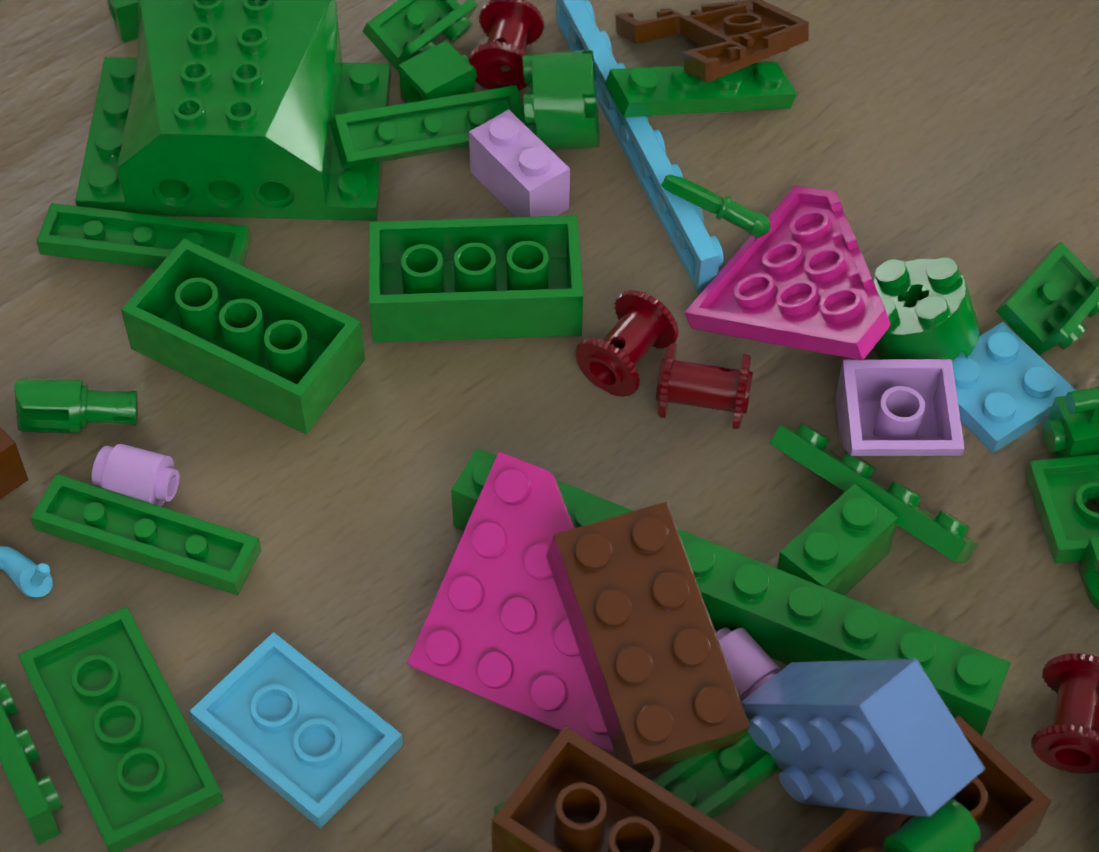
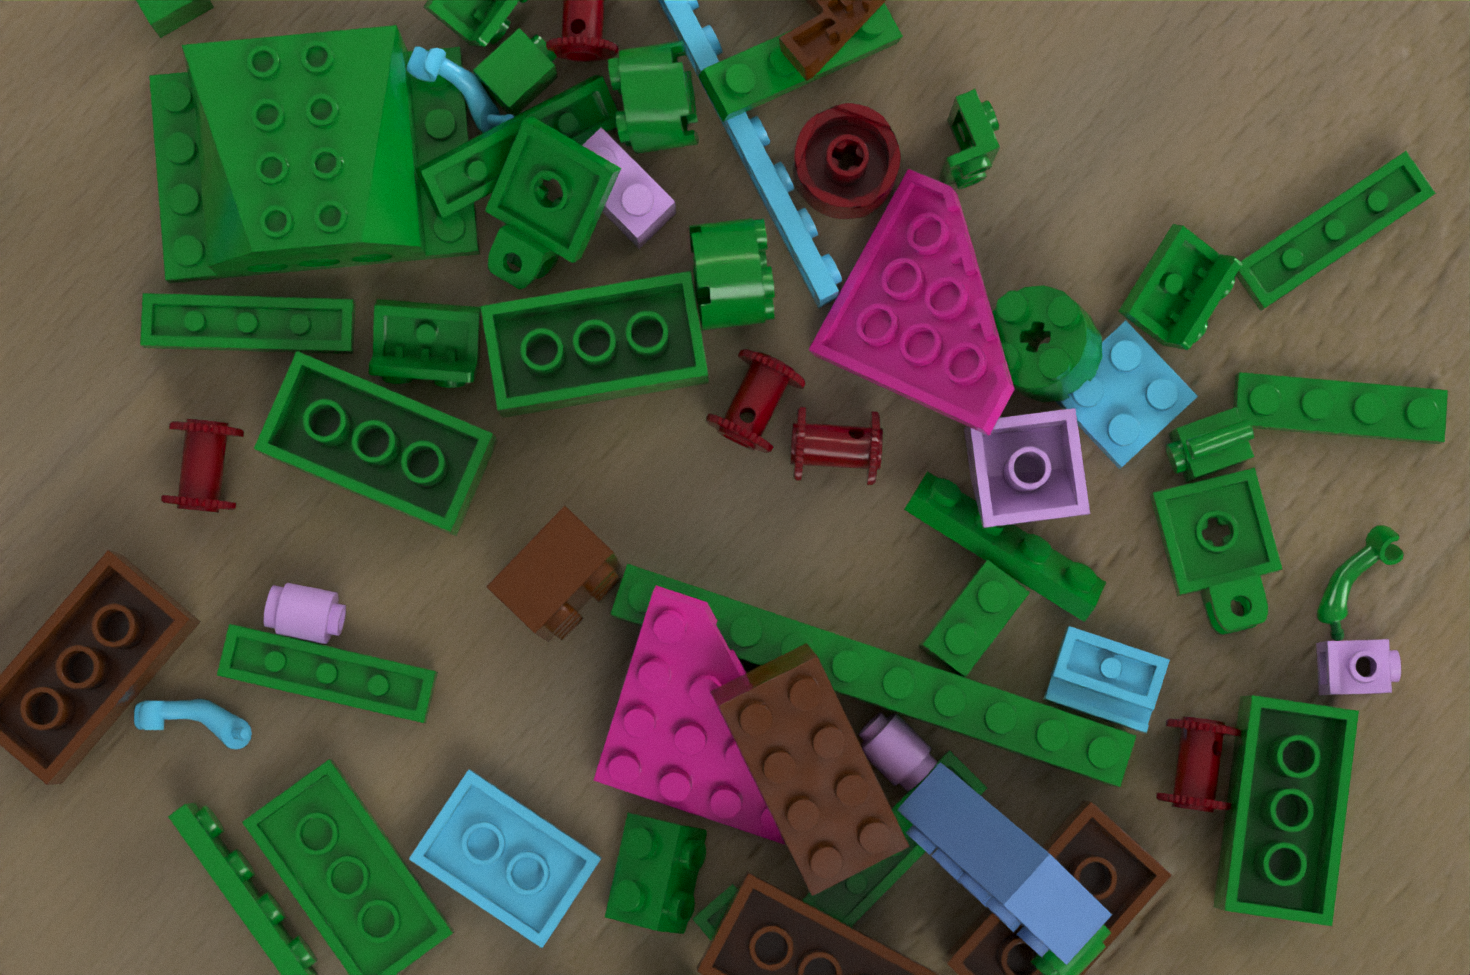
camera: 10 degrees left, 30 degrees up
green arm [14,378,138,434] -> none
green piece [661,175,771,237] -> none
none -> dark red hose [161,419,244,513]
none -> green bracket [368,299,481,388]
none -> medium azure piece [407,46,515,133]
none -> green plate [485,116,621,289]
none -> reddish brown brick [486,505,621,642]
none -> green bracket [605,813,707,934]
none -> green brick [689,218,775,331]
none -> dark red brick [793,103,901,219]
none -> green bracket [939,89,1000,190]
none -> medium azure plate [1043,626,1170,733]

